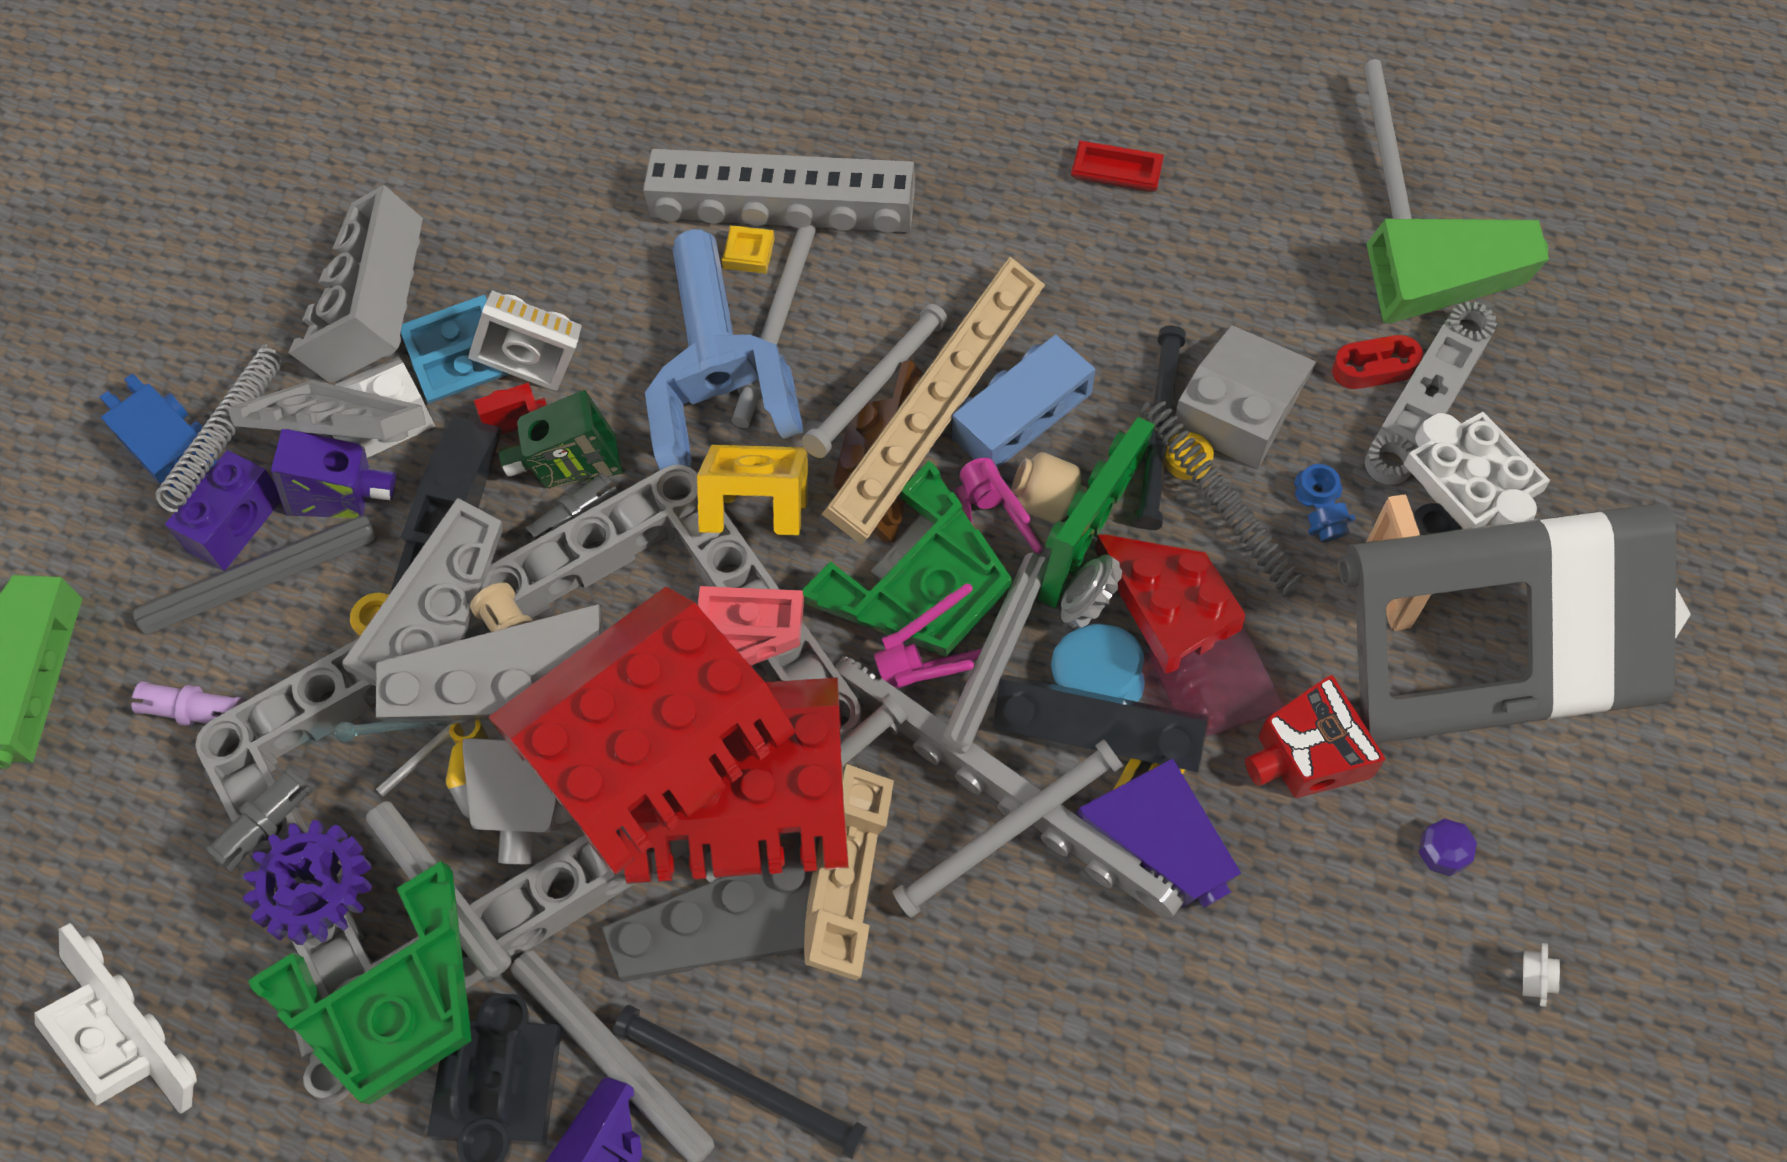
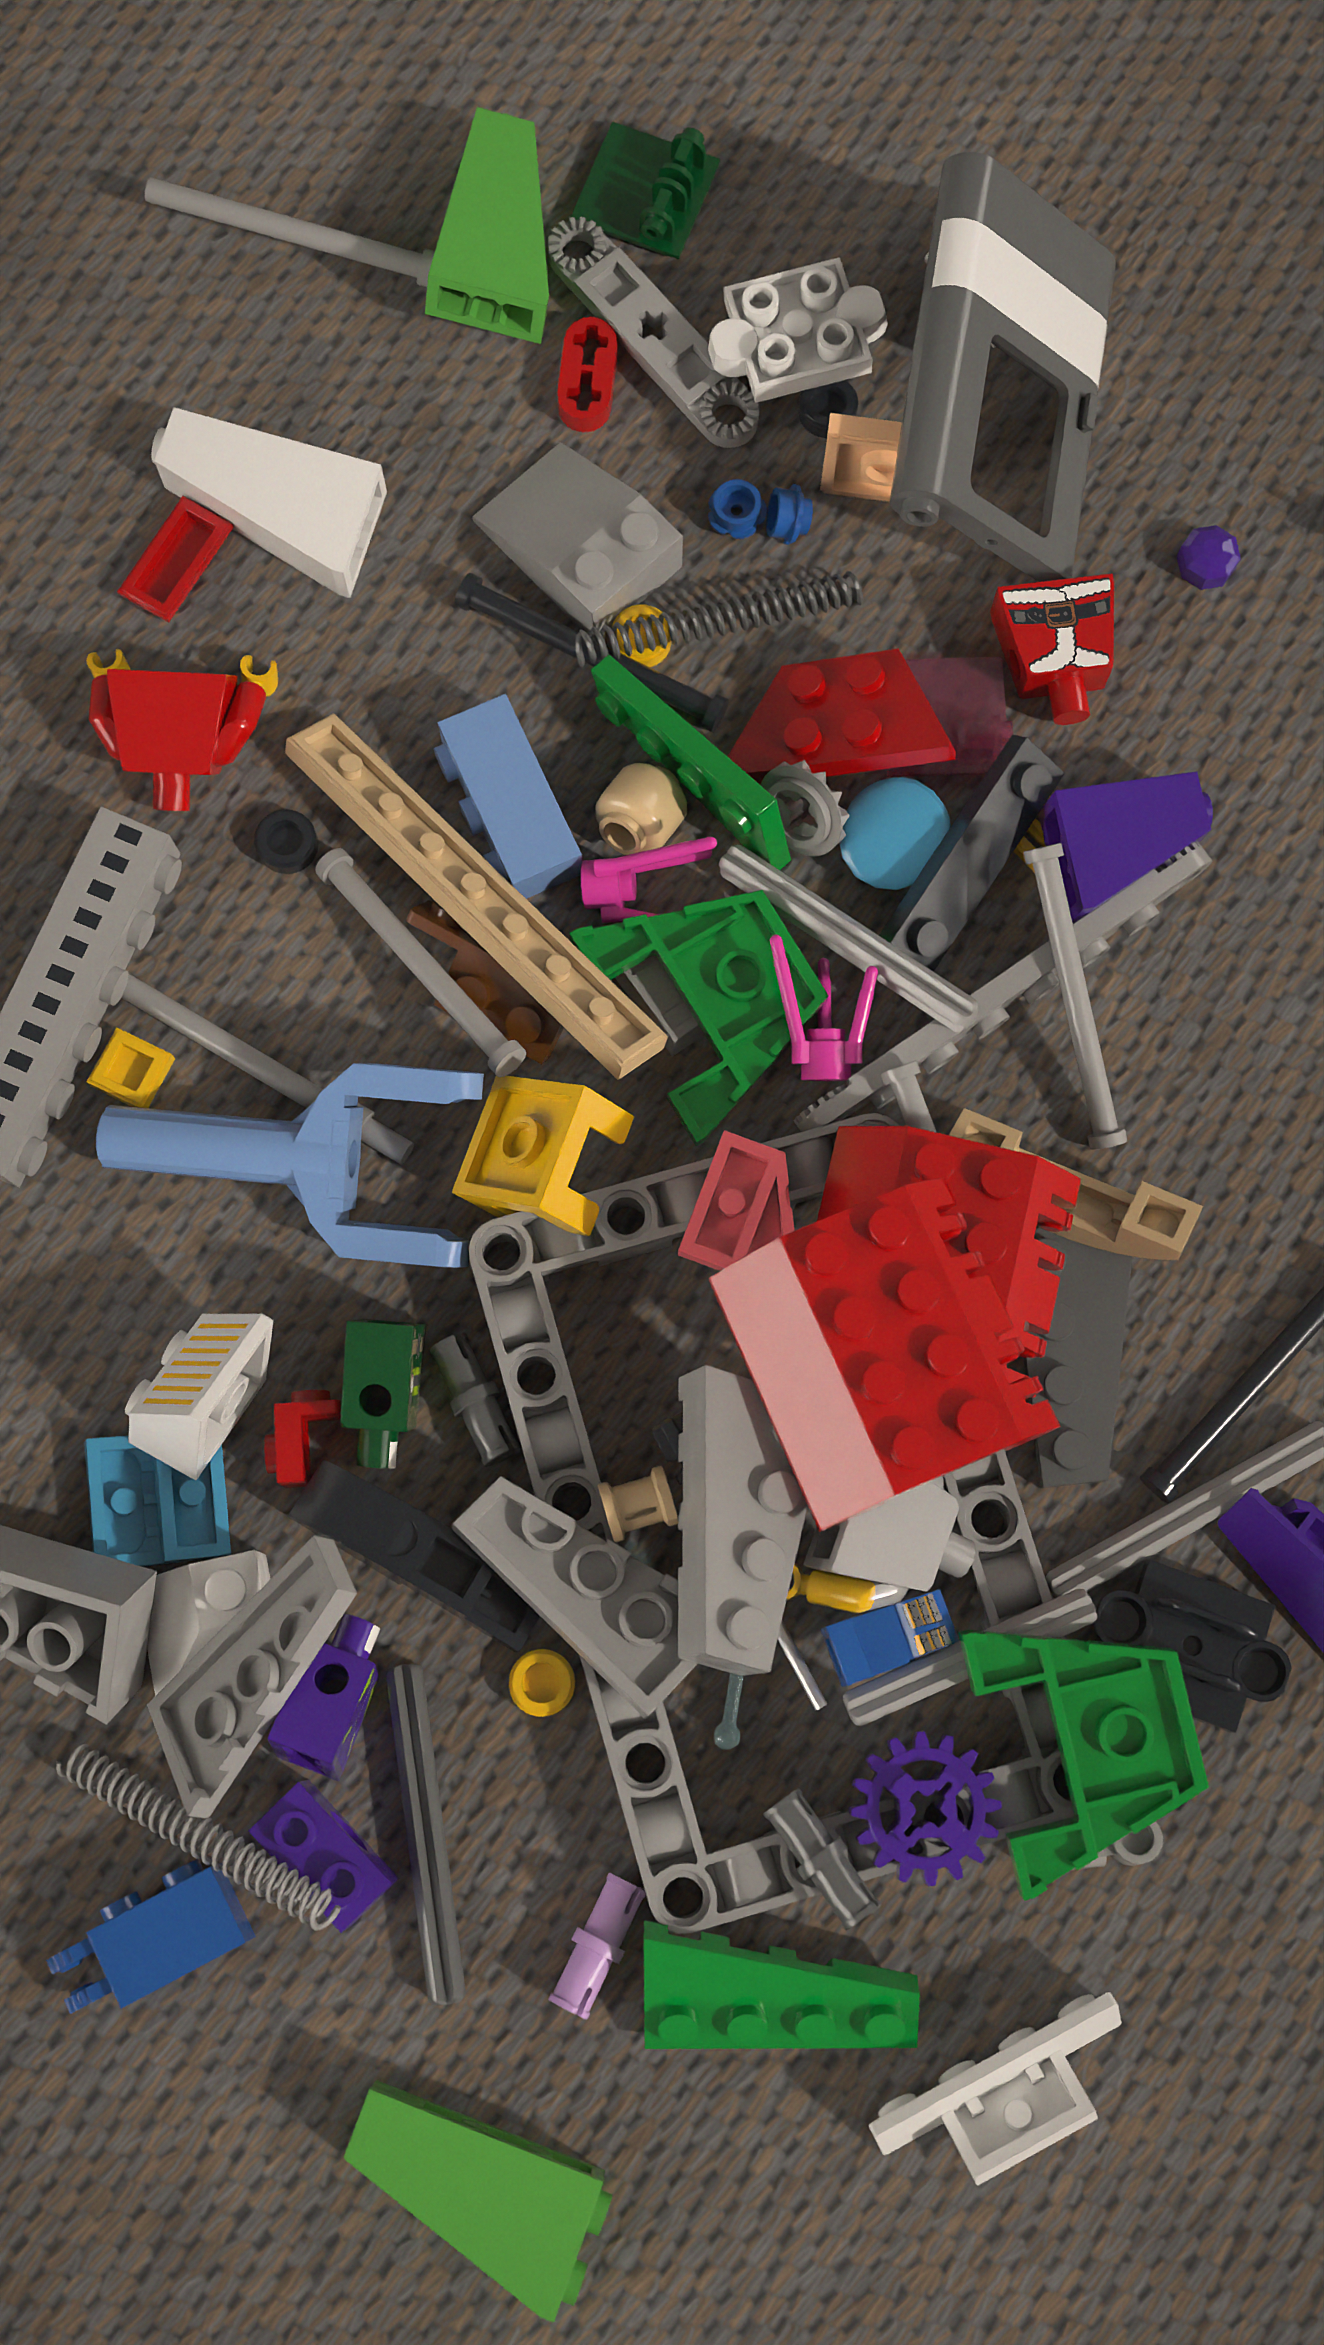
camera: 75 degrees left, 15 degrees up
none -> red torso [86,649,278,811]
none -> white slope [151,408,387,598]
none -> black tile [254,809,318,874]
none -> dark green hinge [570,121,720,260]
none -> green wing [644,1920,920,2049]
none -> blue leg [820,1589,960,1687]

